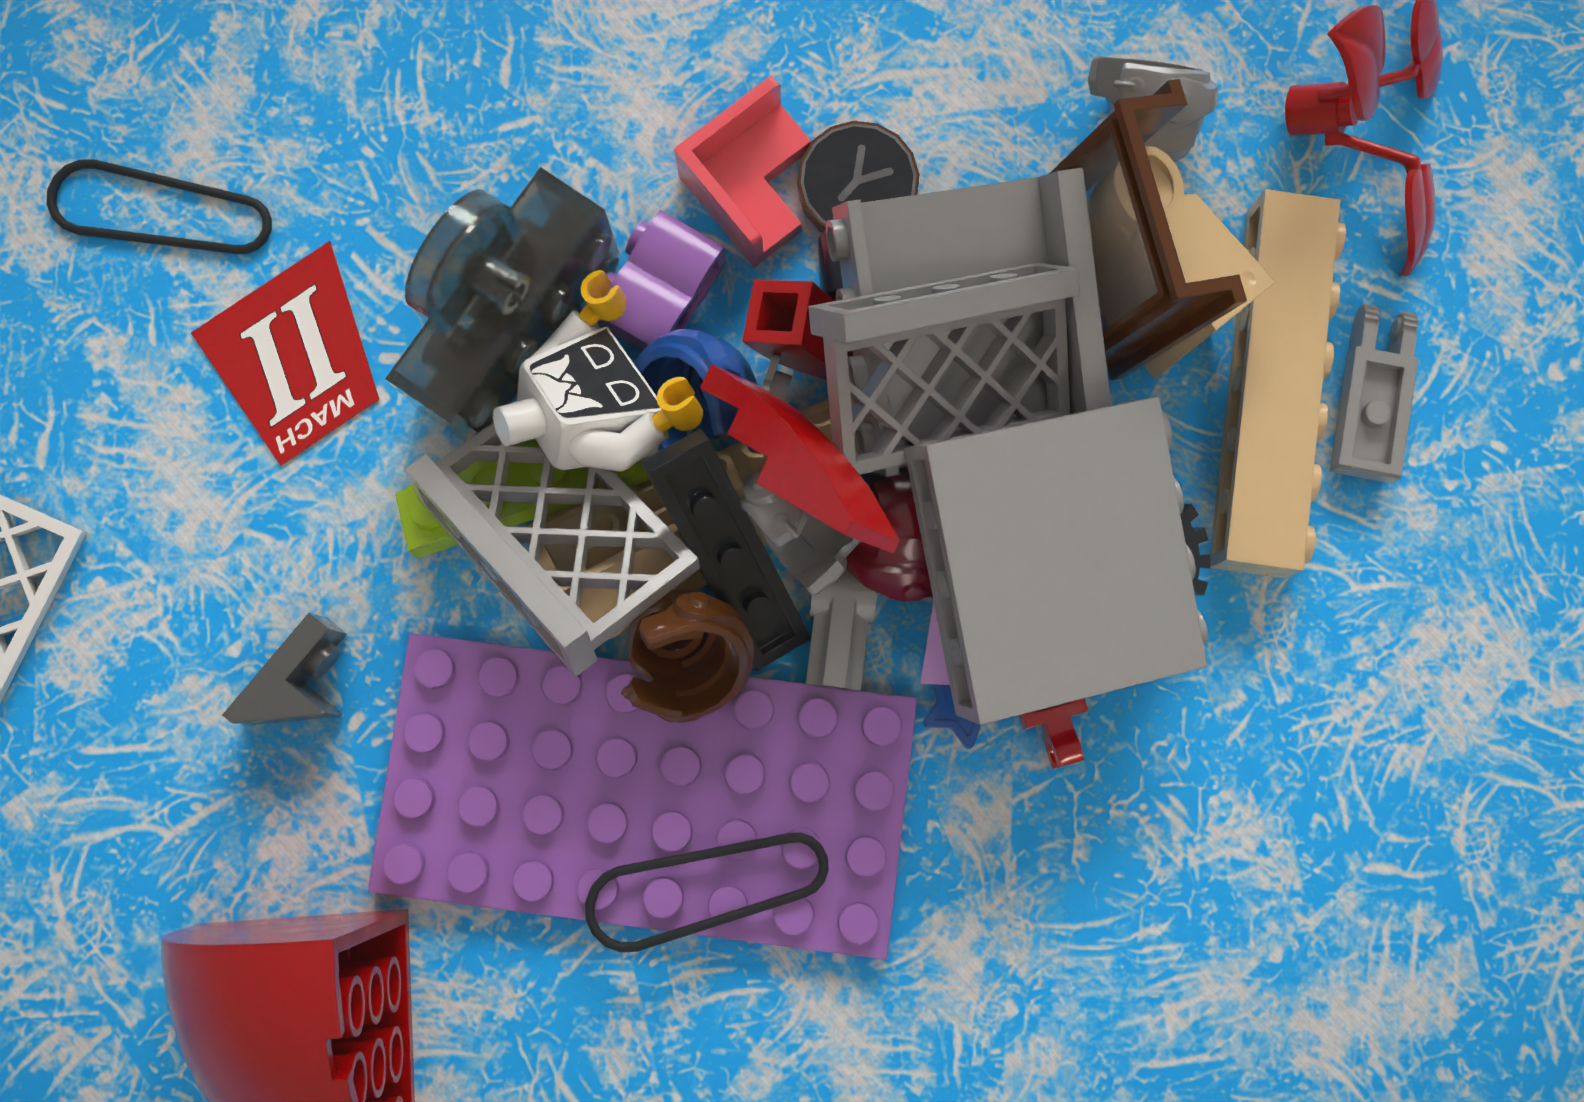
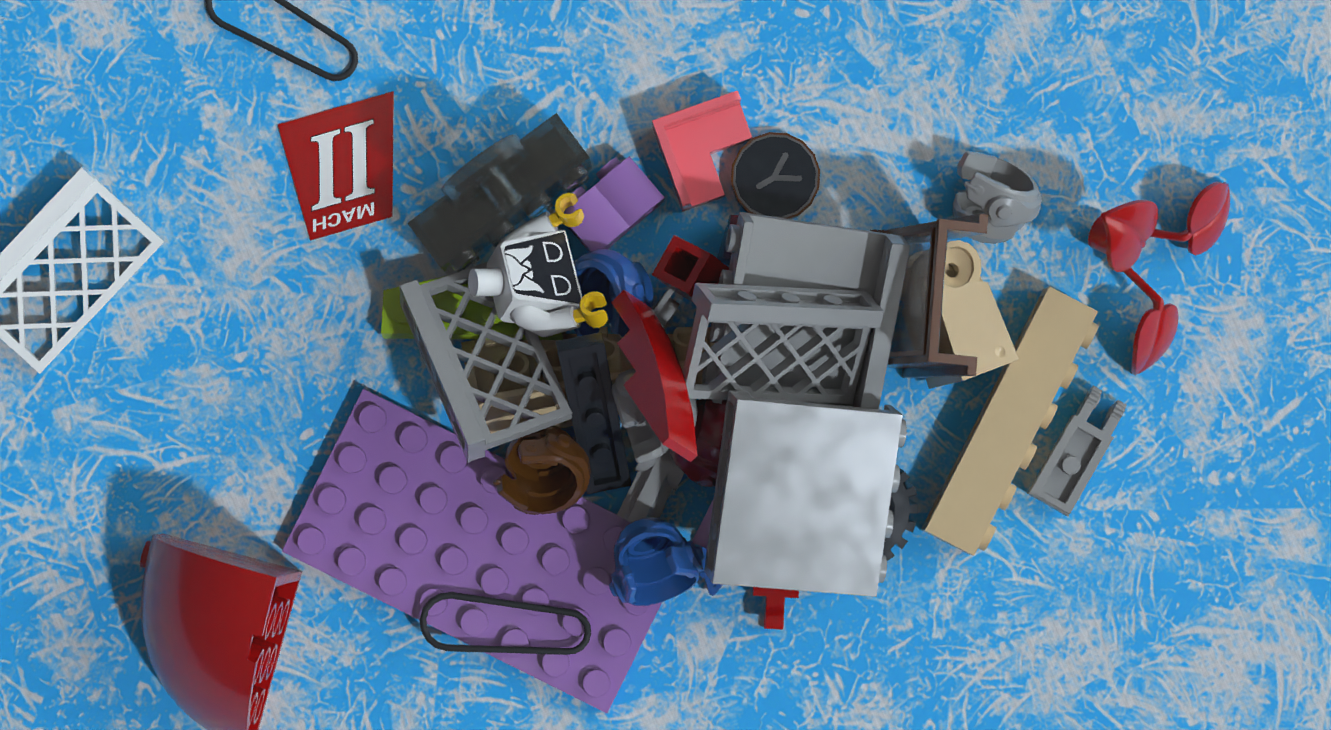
camera: 20 degrees right, 5 degrees up
dark grey slope [222,613,347,725] -> none
none -> blue helmet [609,518,705,606]

